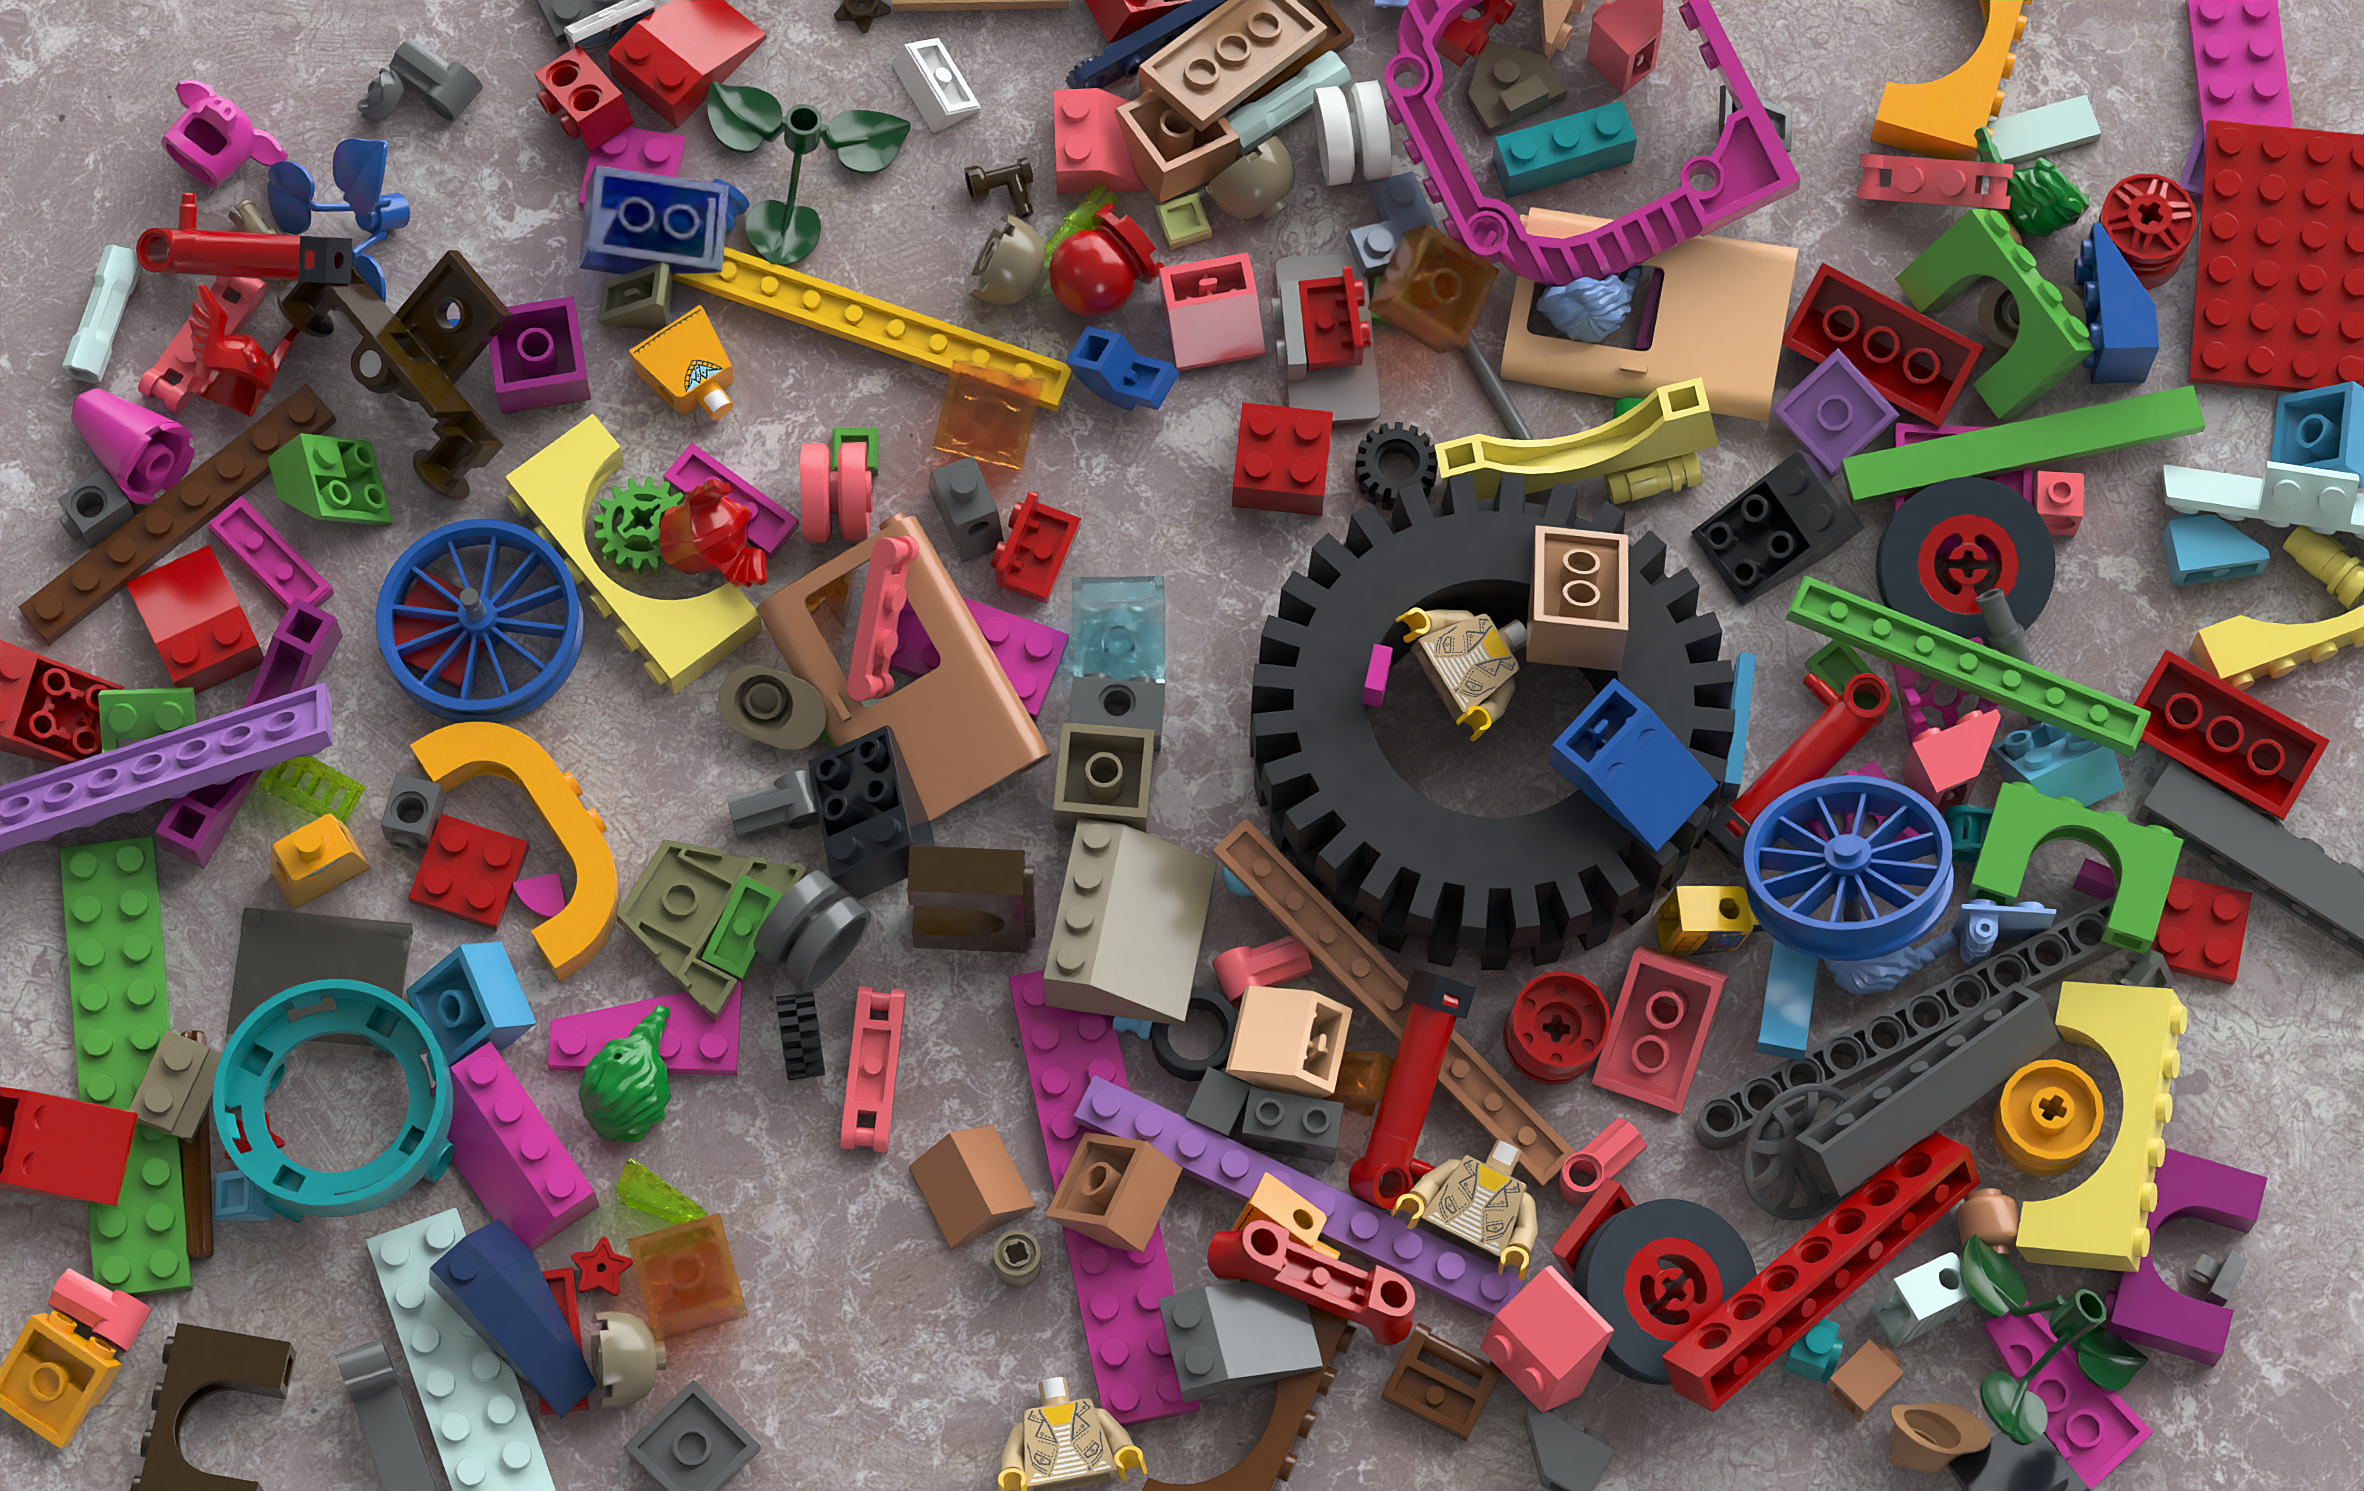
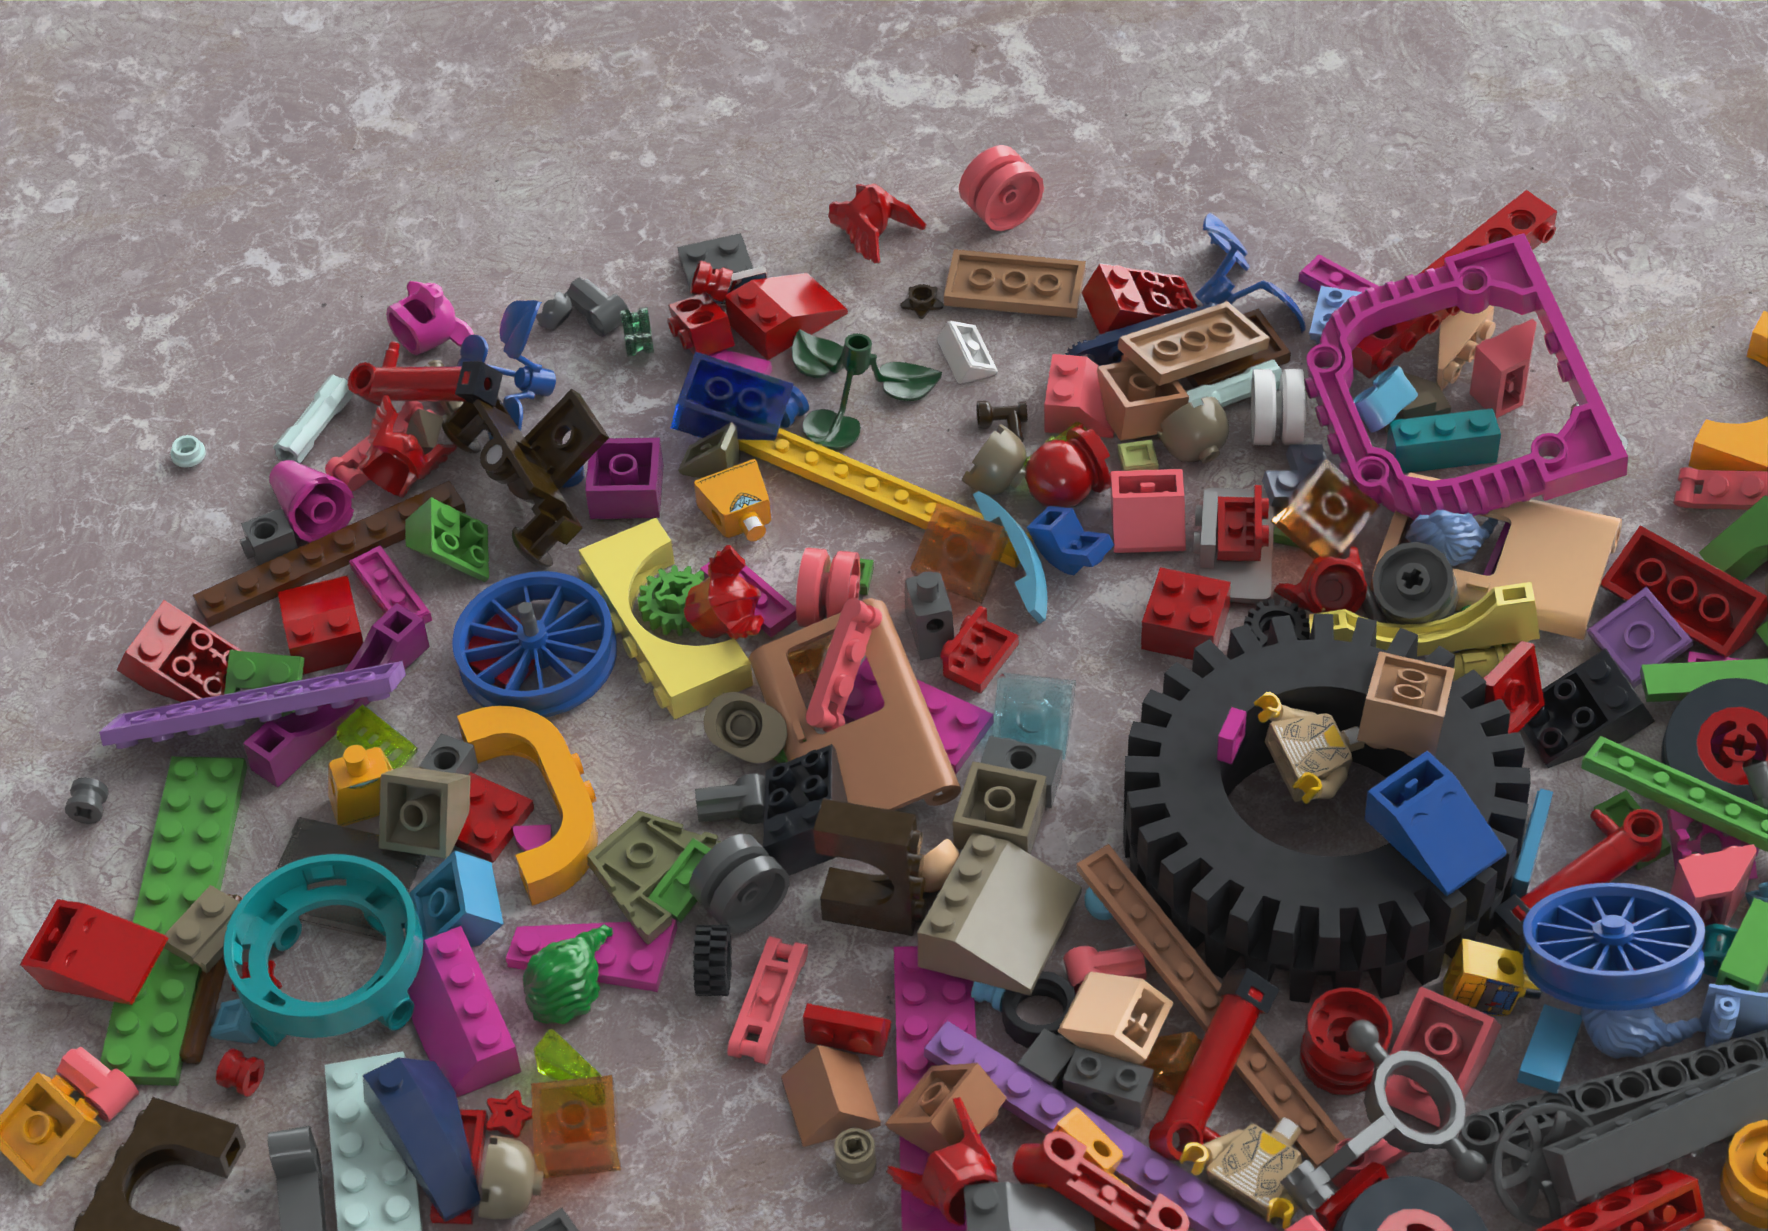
camera: 15 degrees right, 20 degrees down
none -> red wheel [216,1048,265,1097]
none -> dark tan slope [379,766,471,858]
none -> dark tan slope [406,409,443,455]
none -> clear green wheel [620,307,654,357]
none -> red wheel [690,260,733,302]
none -> red bracket [803,1003,892,1057]
none -> red helmet [886,1096,999,1226]
none -> light nougat hair [921,839,960,893]
none -> medium azure slope [973,491,1048,624]
none -> red helmet [1274,546,1367,614]
none -> dark grey piece [1280,1020,1487,1215]
none -> medium azure beam [1353,365,1418,433]
none -> dark grey wheel [1372,542,1459,625]
none -> red plate [1483,641,1545,734]

